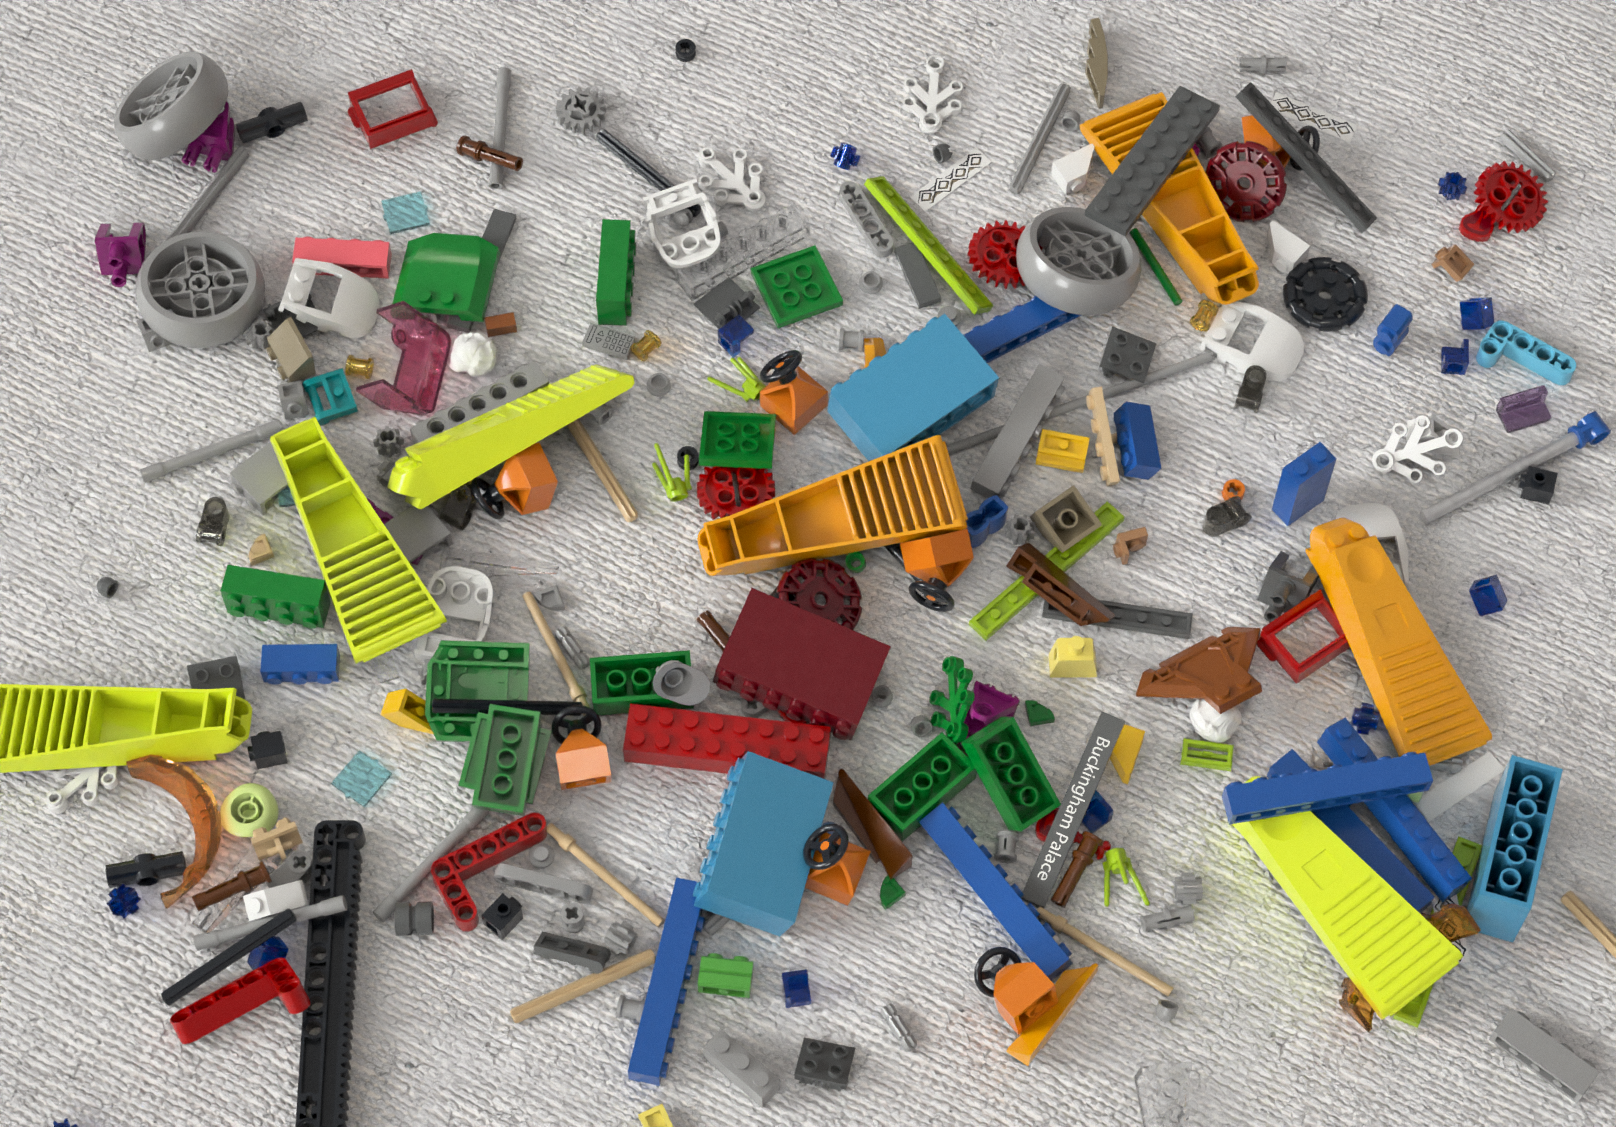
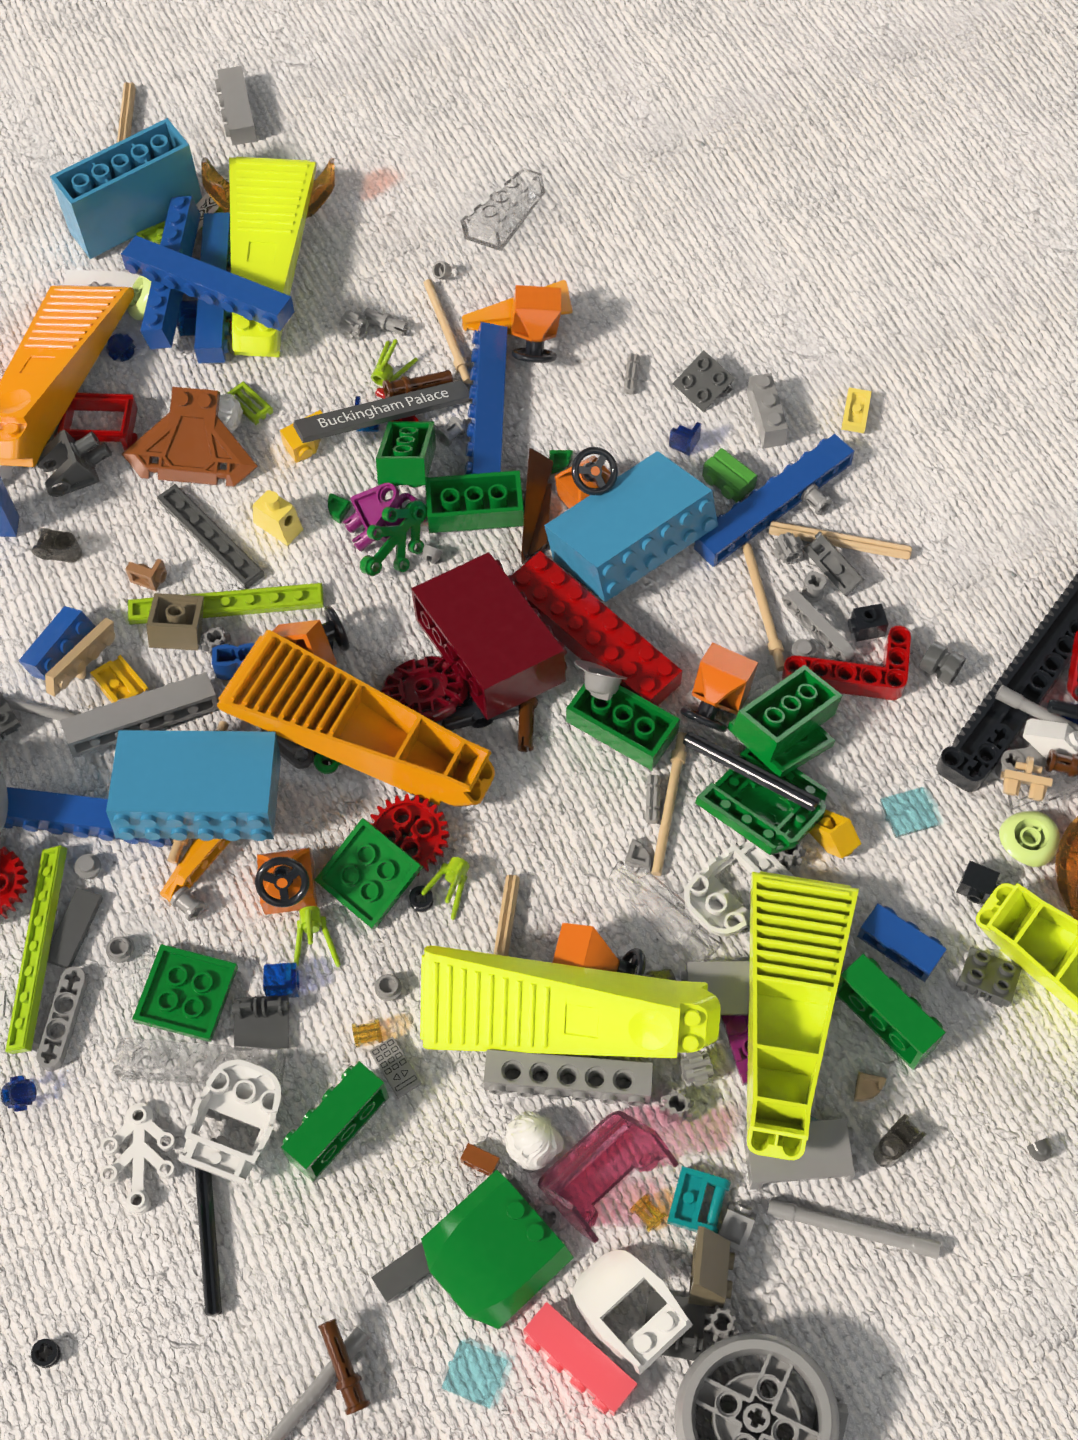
camera: 140 degrees left, 0 degrees up
light grey piece [373,807,489,922] -> none
light grey gear [556,87,606,134] -> none
reddish brown wedge [1006,543,1116,626] -> none
orange bush [1222,479,1245,504] -> none

